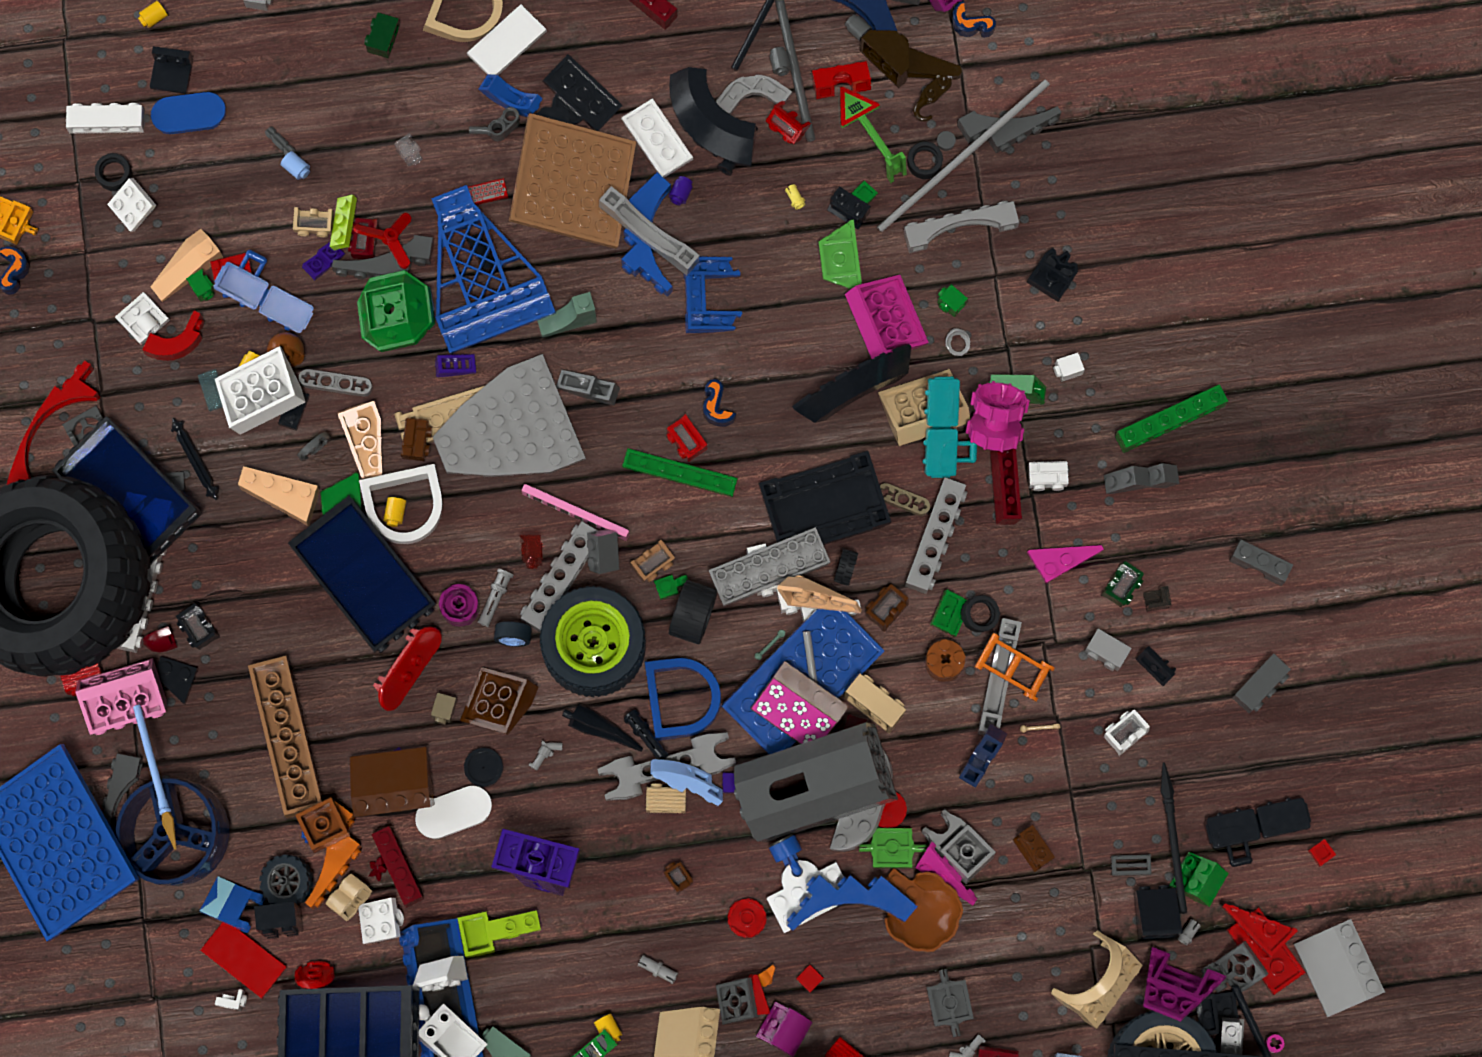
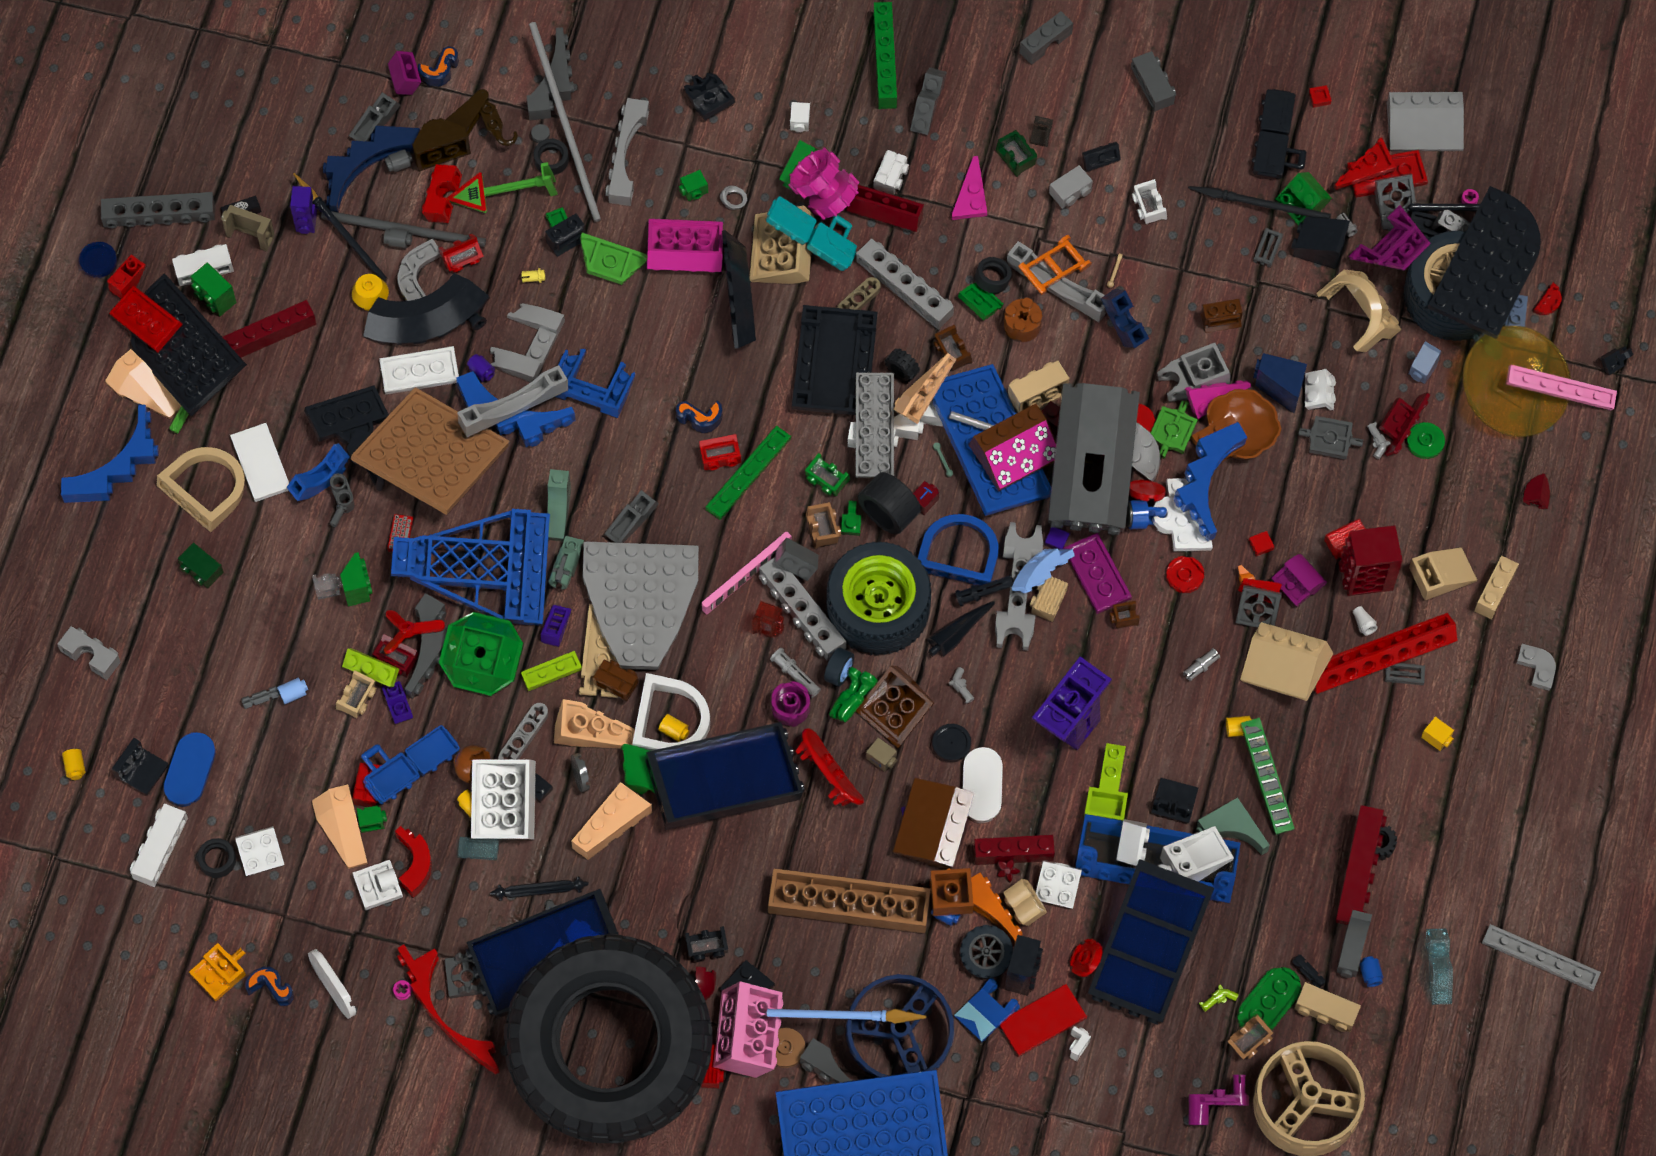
camera: 65 degrees left, 10 degrees down
none -> white tile [308,949,356,1019]
none -> green slope [340,552,373,607]
none -> yellow cone [352,274,389,311]
none -> dark pink bush [393,980,412,1000]
none -> light grey wedge [490,303,565,382]
none -> lime plate [521,651,582,691]
none -> sand green plate [549,536,584,589]
none -> medium nougat piece [776,1028,805,1068]
none -> green window [805,453,850,496]
none -> green piece [829,667,878,722]
none -> dark red brick [913,481,939,515]
none -> magenta tile [1063,533,1132,614]
none -> red tile [1129,480,1166,501]
none -> black hinge [1151,778,1199,823]
none -> dark blue slope [1253,353,1307,413]
none -> white bracket [1305,369,1336,410]

